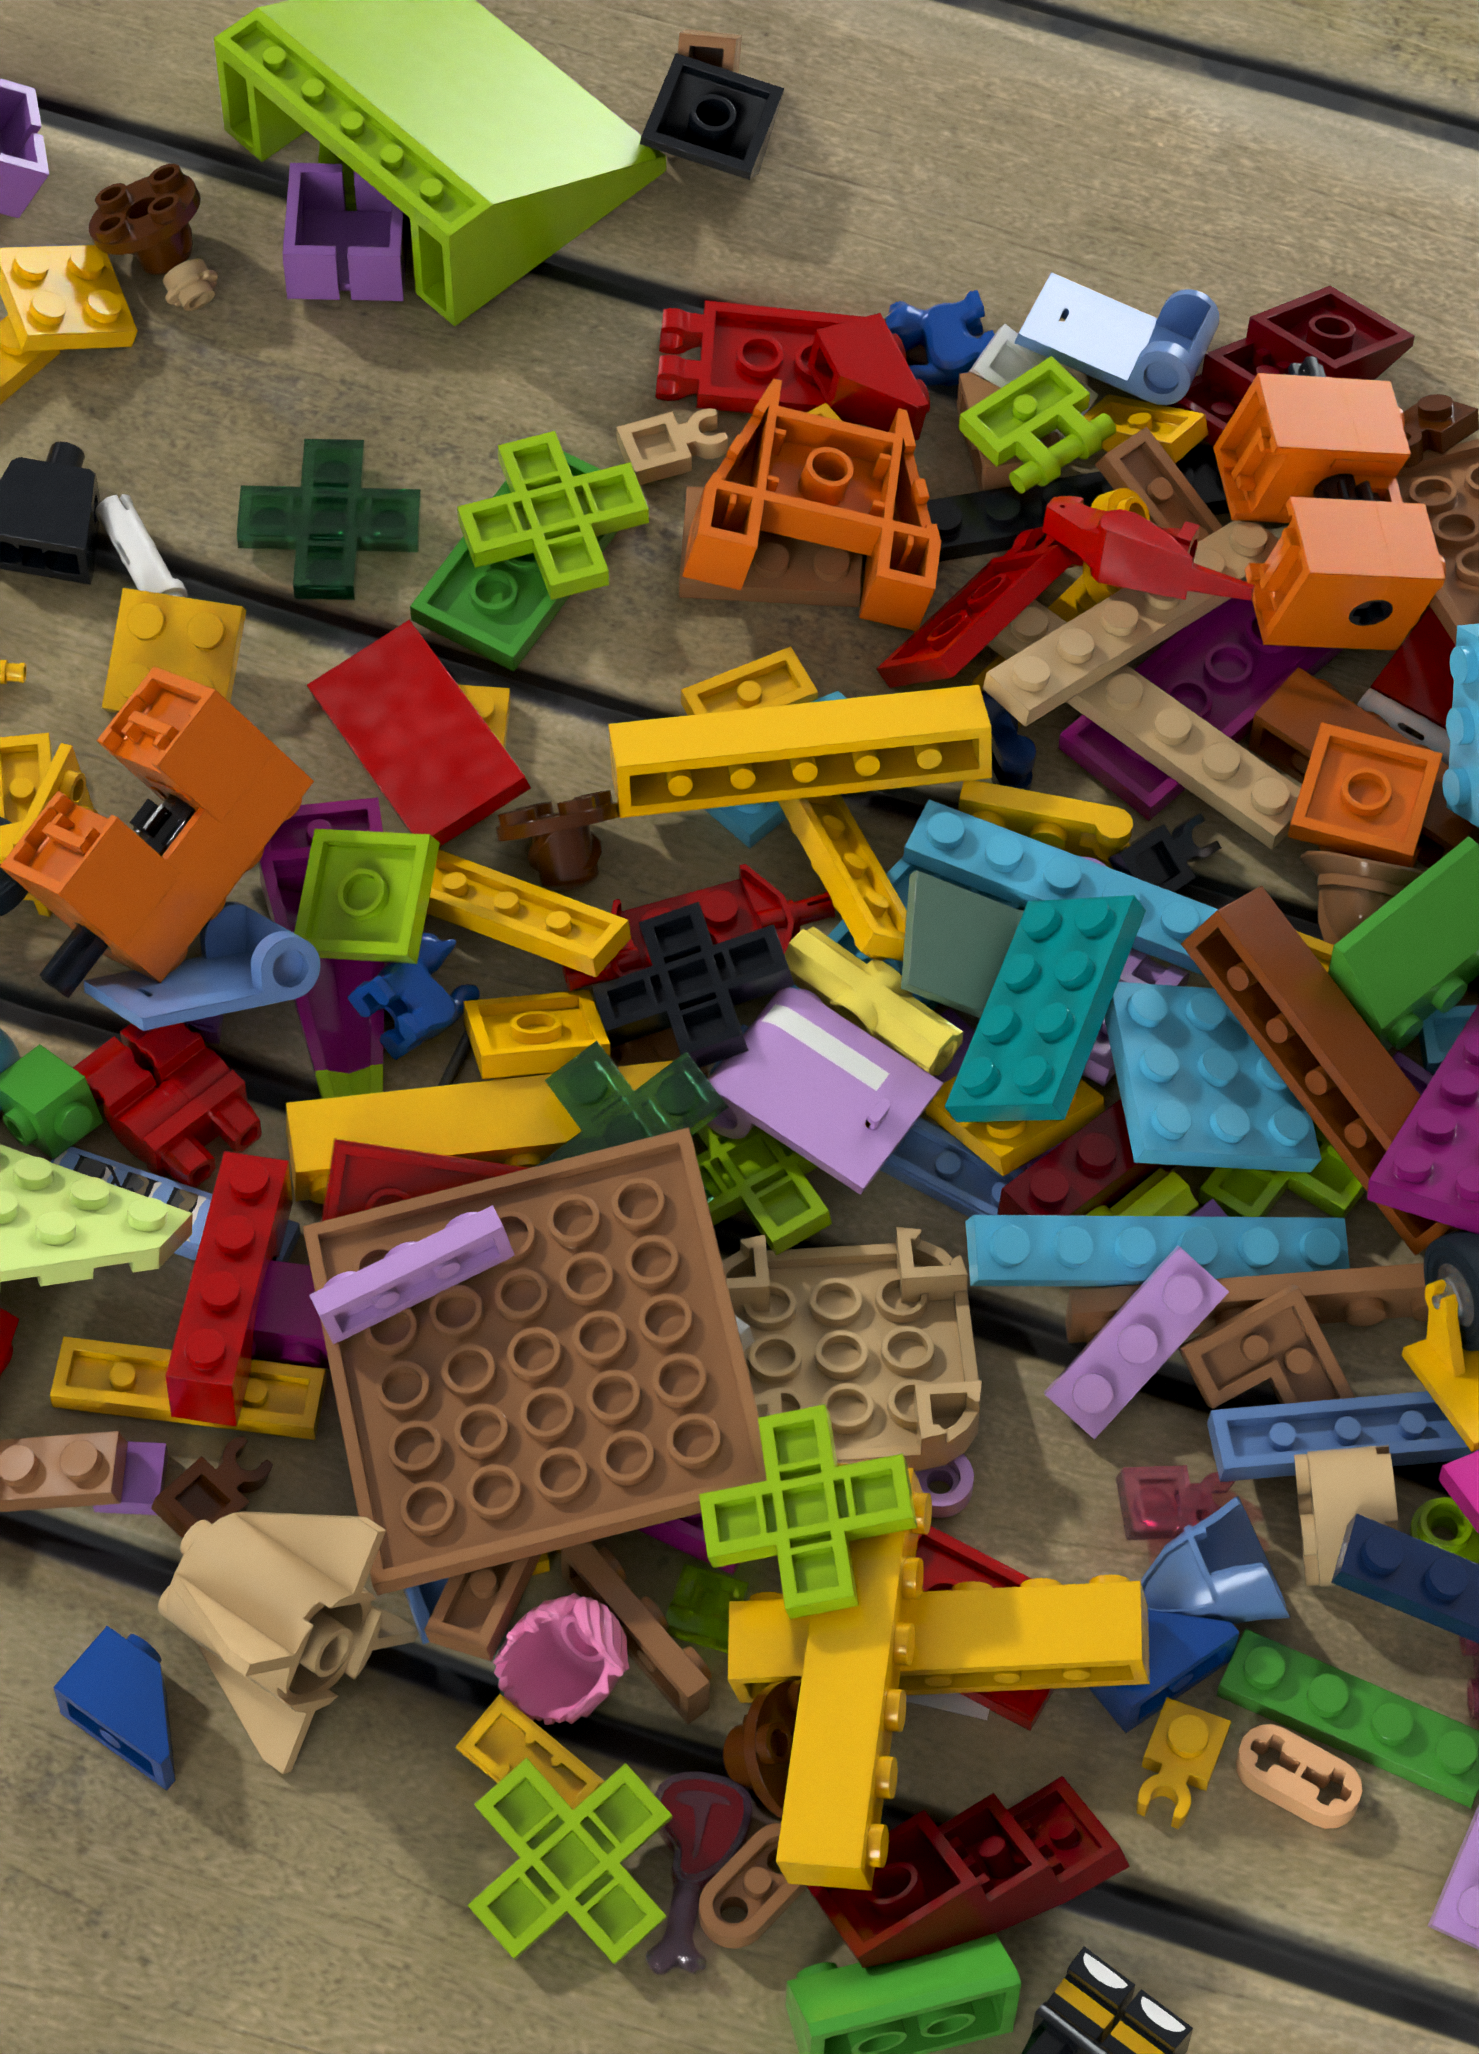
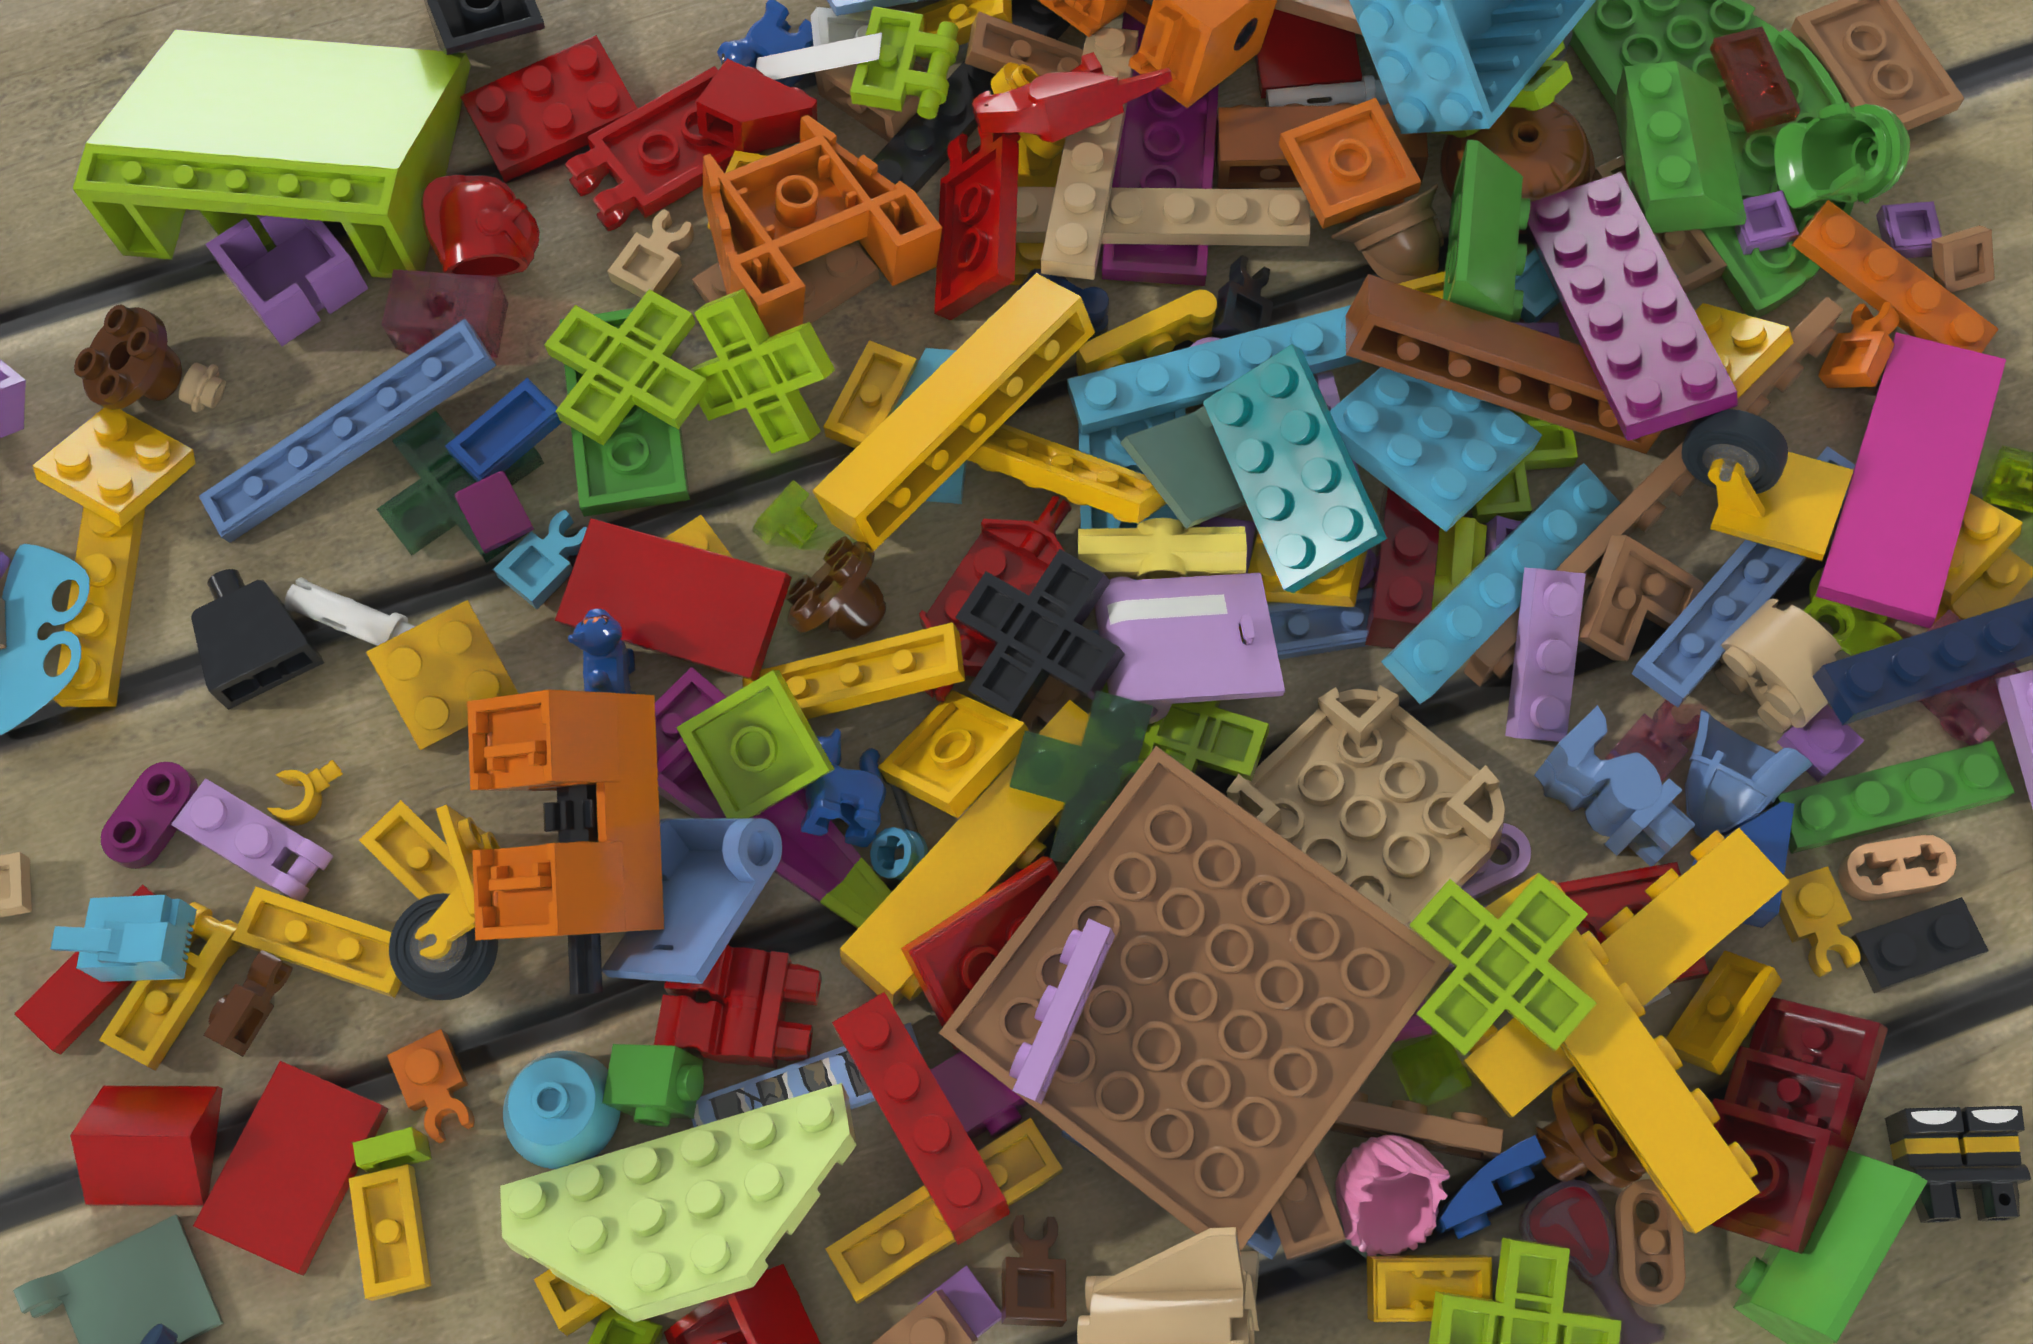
camera: 35 degrees left, 10 degrees up
none -> medium blue tile [199,319,497,543]
none -> clear pink brick [381,269,508,358]
none -> red helmet [421,175,540,279]
none -> blue tile [445,378,562,482]
none -> magenta slope [455,471,535,554]
none -> red plate [460,35,638,182]
none -> medium azure plate [493,510,587,610]
none -> blue animal [568,609,637,694]
none -> lime plate [690,288,835,454]
none -> clear neon green tile [752,480,818,549]
none -> white sticker [756,33,882,80]
none -> dark azure bush [870,827,928,880]
none -> blue slope [1434,1135,1546,1240]
none -> medium blue hips [1534,705,1696,866]
none -> yellow plate [1666,950,1782,1075]
none -> medium lavender plate [1777,705,1864,782]
none -> black plate [1851,897,1989,993]

